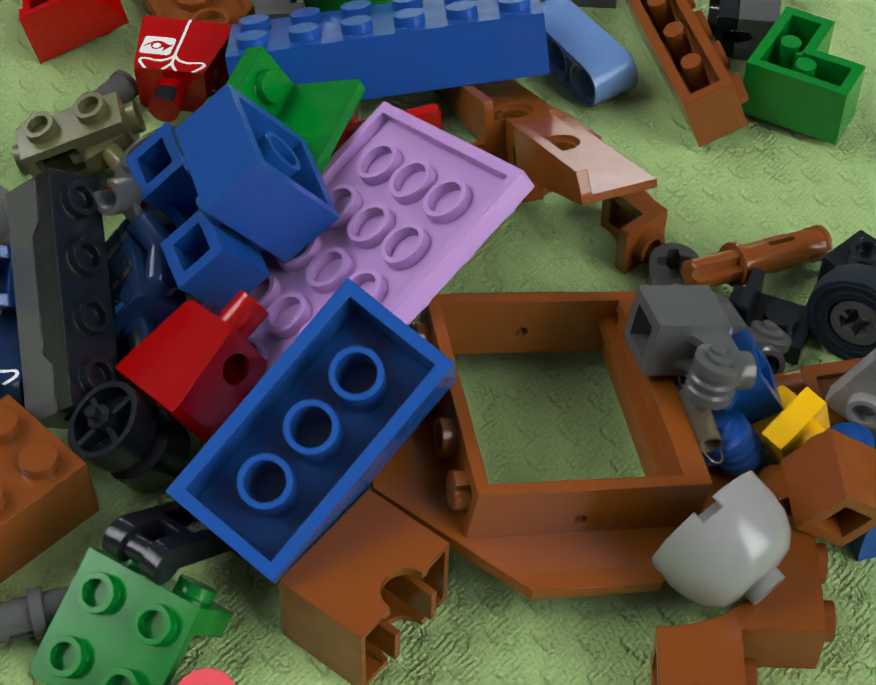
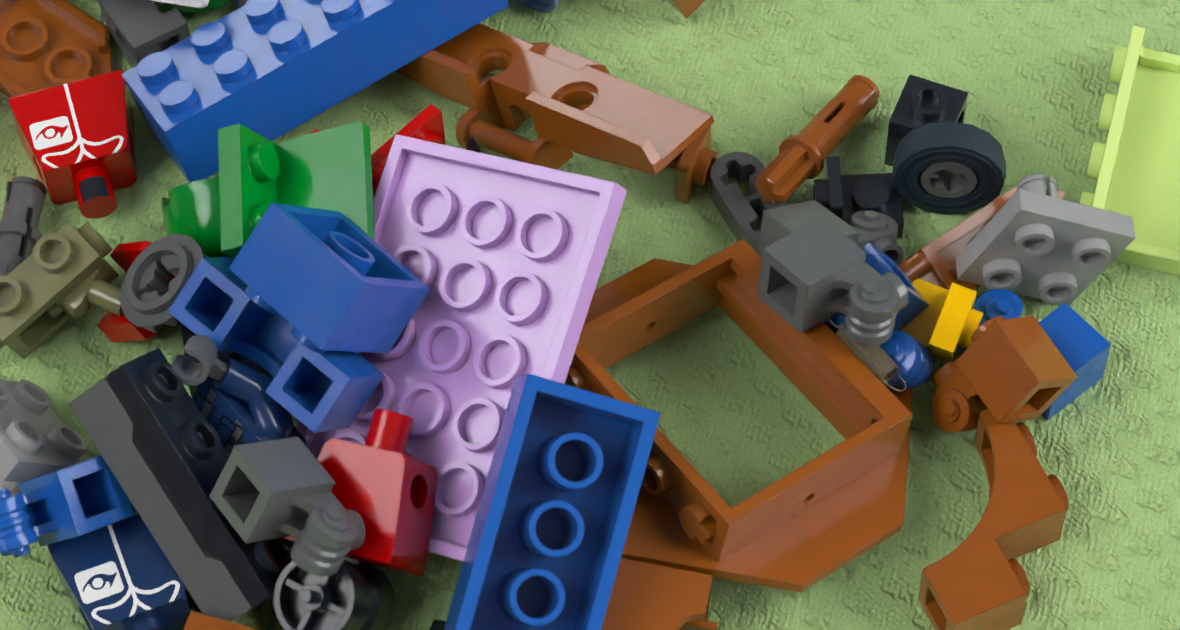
camera: 25 degrees left, 10 degrees up
light grey cylinder [651,470,791,607] -> none
none -> dark grey brick [209,437,366,576]

